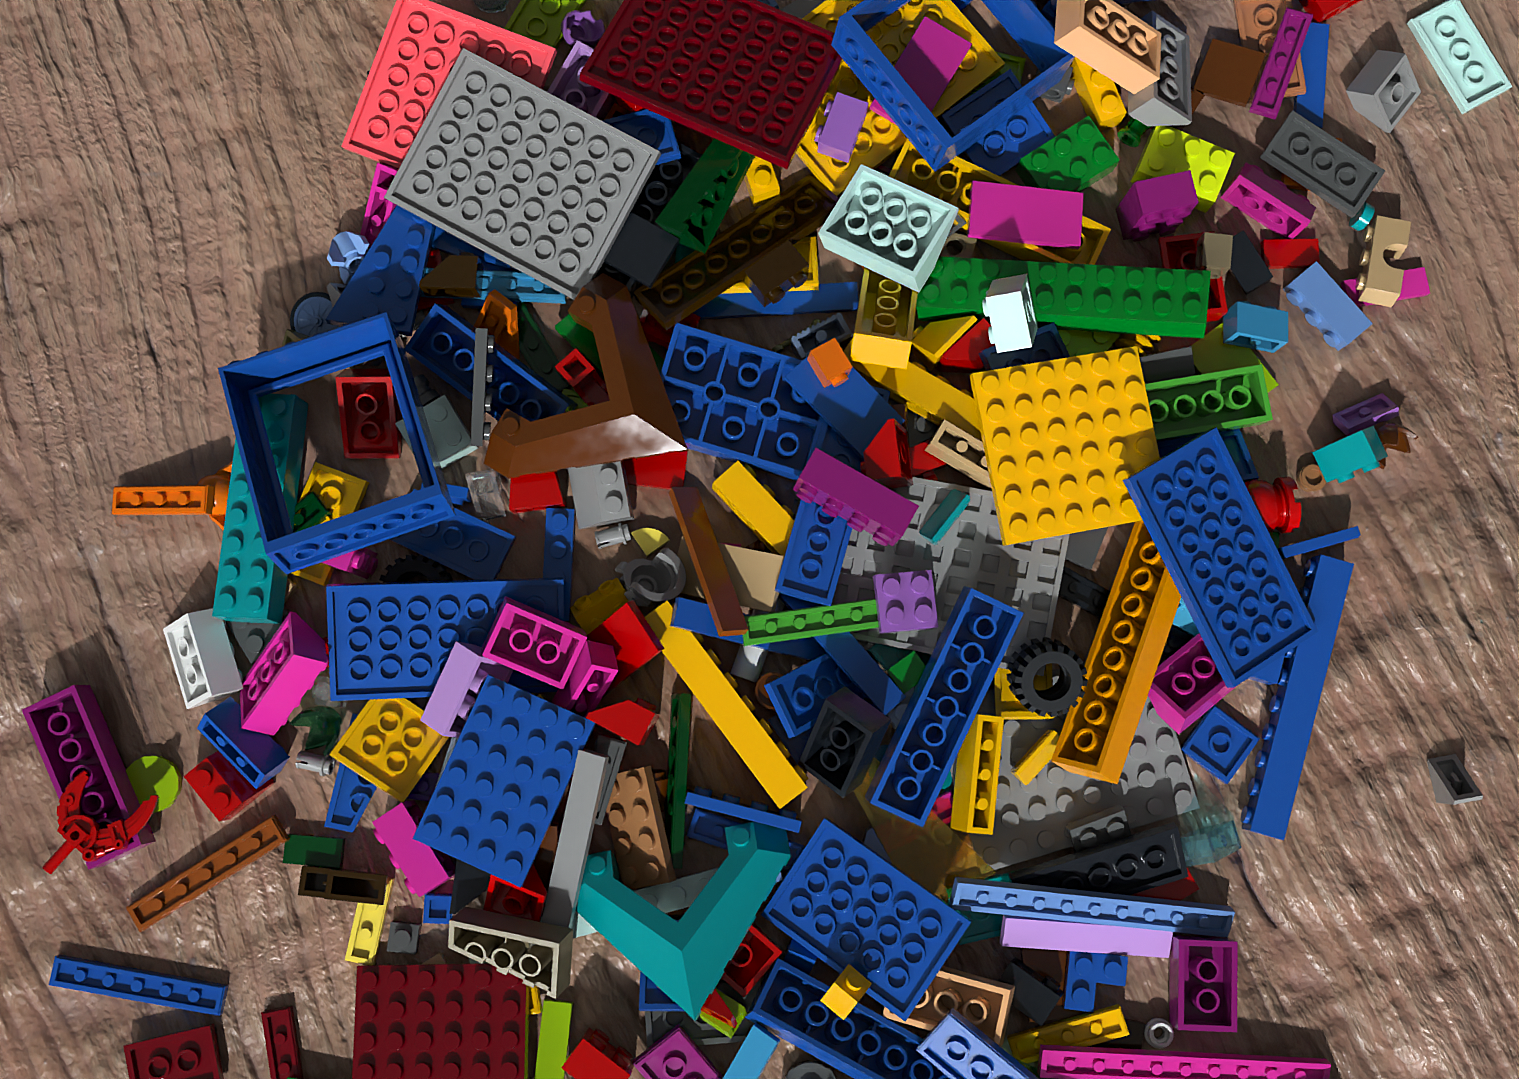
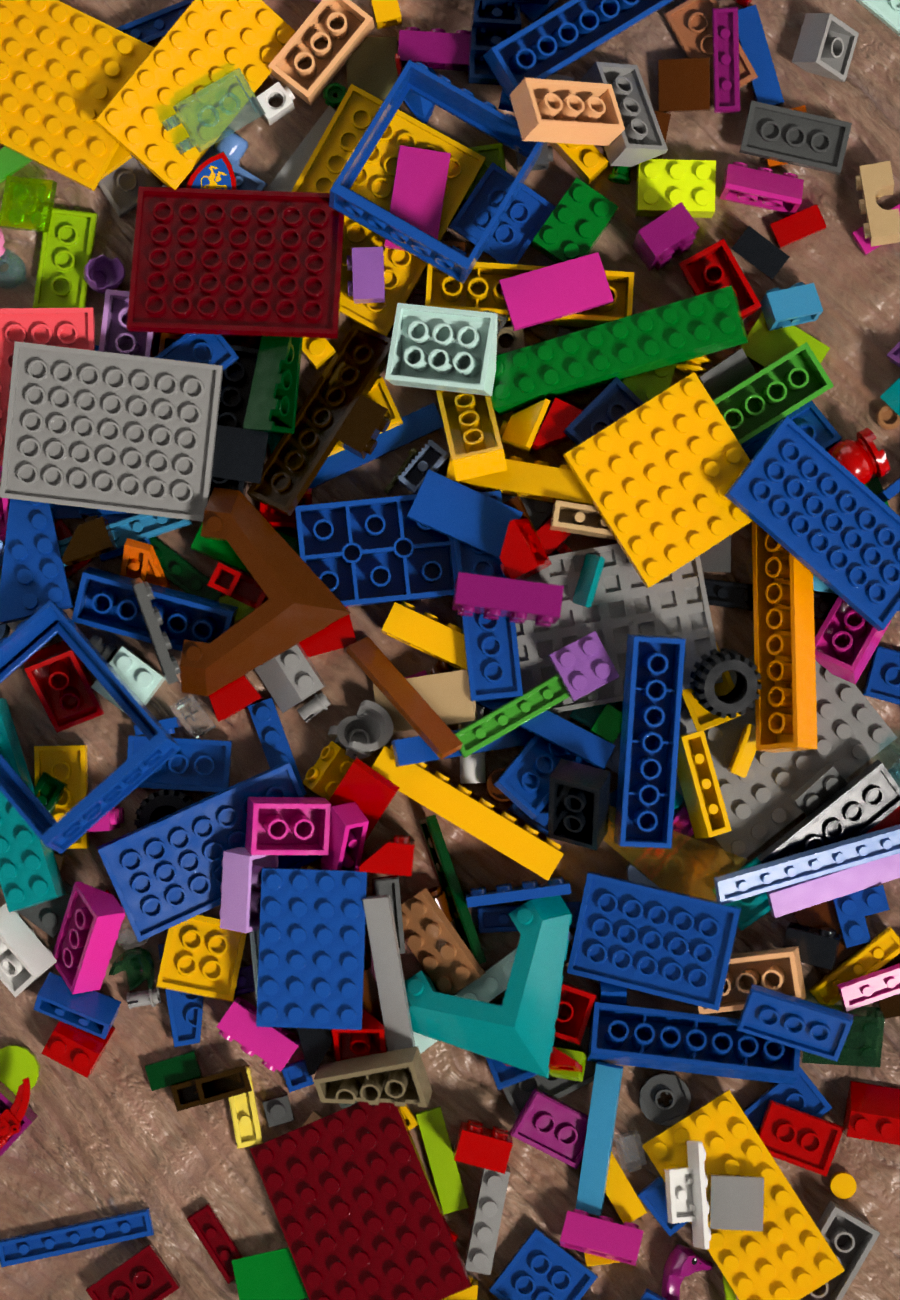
camera: 20 degrees left, 5 degrees up
dark orange tile [126,815,290,932] -> none
light yellow tile [631,528,670,557] -> none
orange brick [807,338,852,388] -> none
yellow brick [820,964,872,1020] -> none
light aqua brick [982,274,1038,353] -> none
dark tan brick [1195,232,1233,279] -> none
medium blue brick [1283,261,1373,351] -> none
teal tile [1349,202,1375,231] -> none

